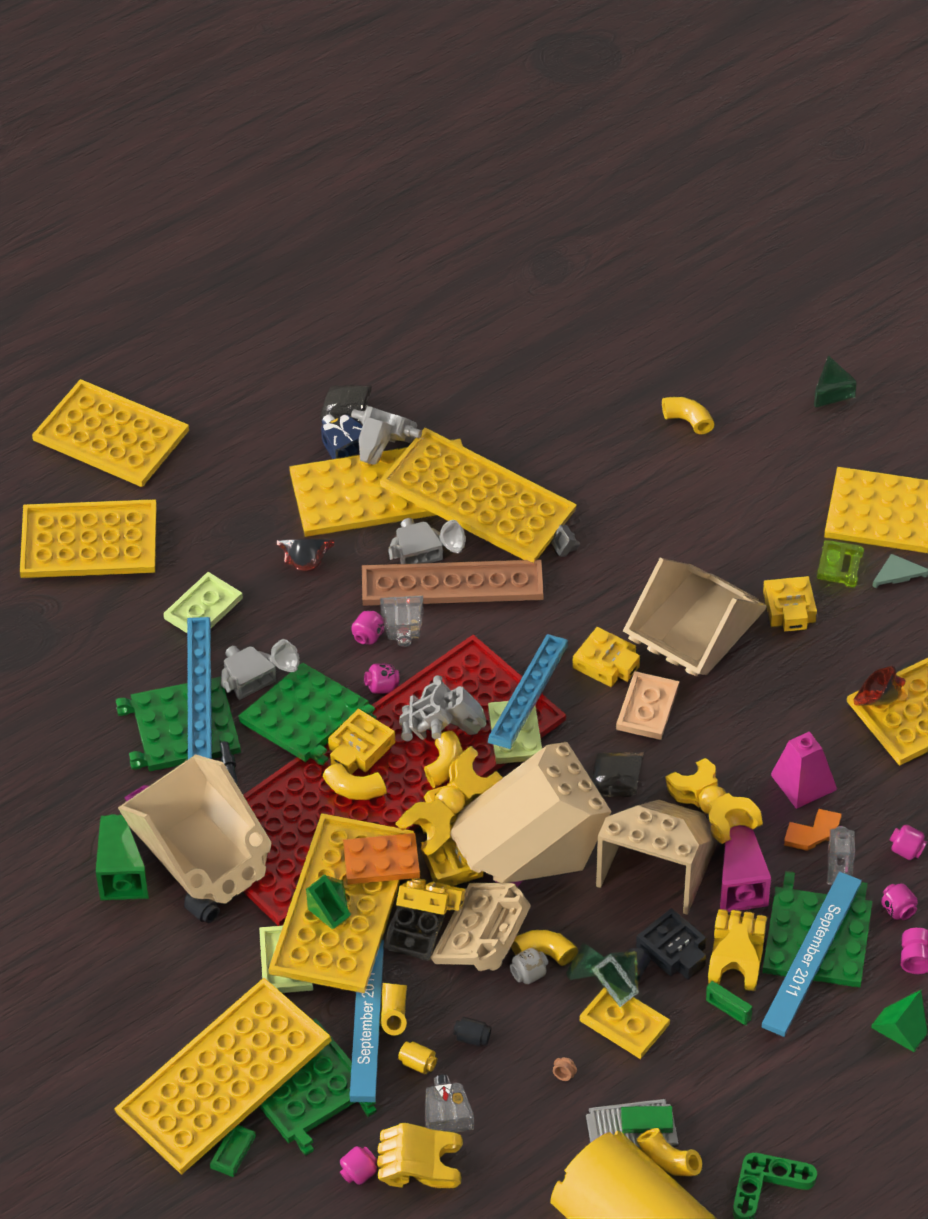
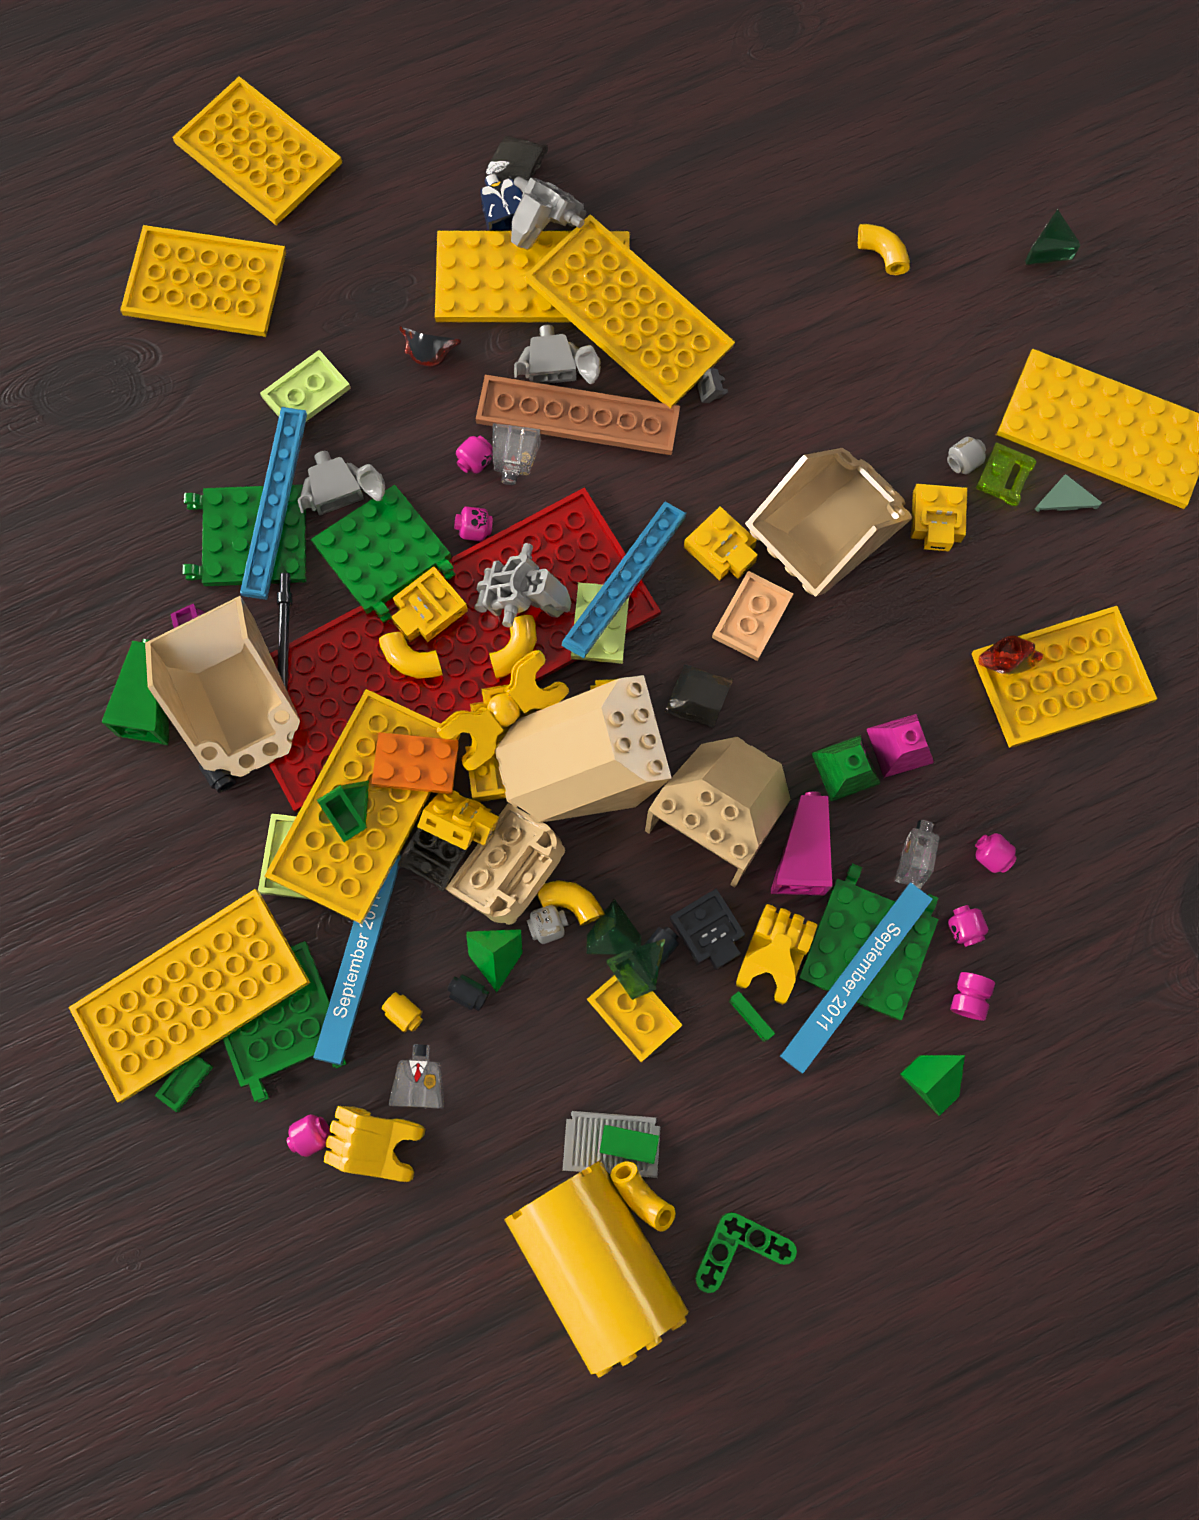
camera: 10 degrees right, 25 degrees up
yellow cylinder [380,983,407,1035] -> none
nougat plate [553,1057,577,1081] -> none
yellow piece [665,758,763,844] -> none
orange tile [784,809,842,851] -> none
none -> green slope [467,929,523,992]
none -> green slope [812,735,880,801]
none -> light grey head [947,437,986,474]

